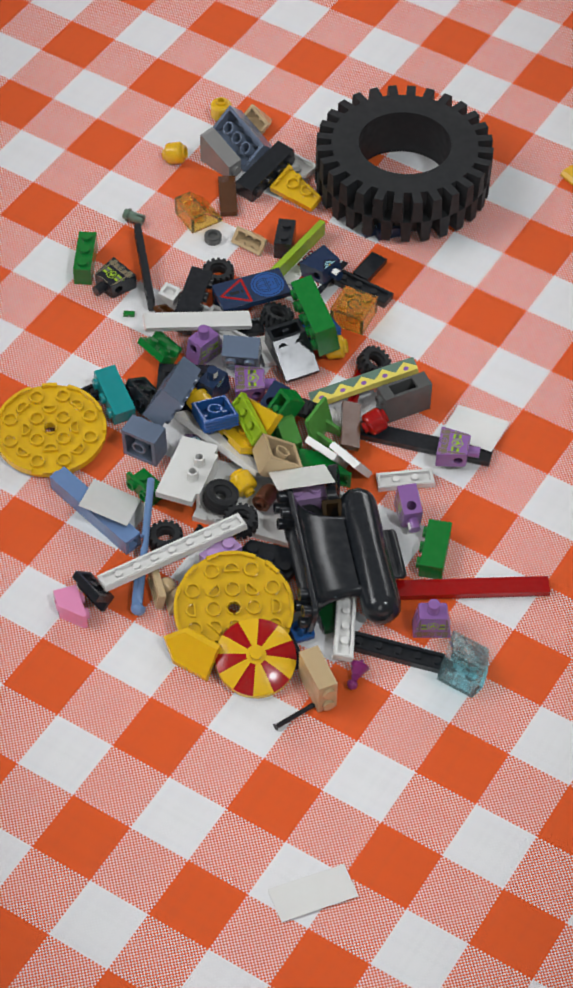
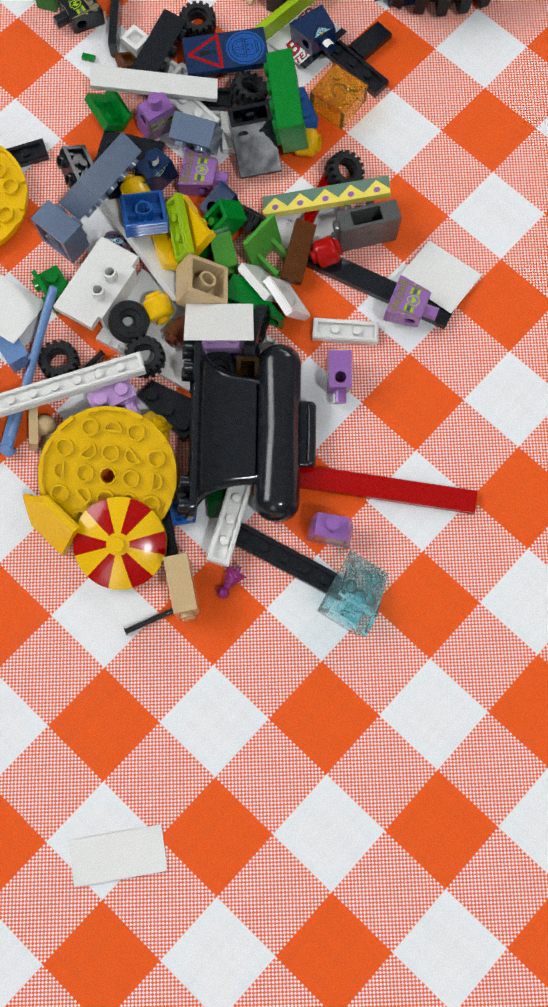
camera: 10 degrees right, 25 degrees up
teal brick [92,365,136,425] -> none
green brick [416,519,452,579] -> none

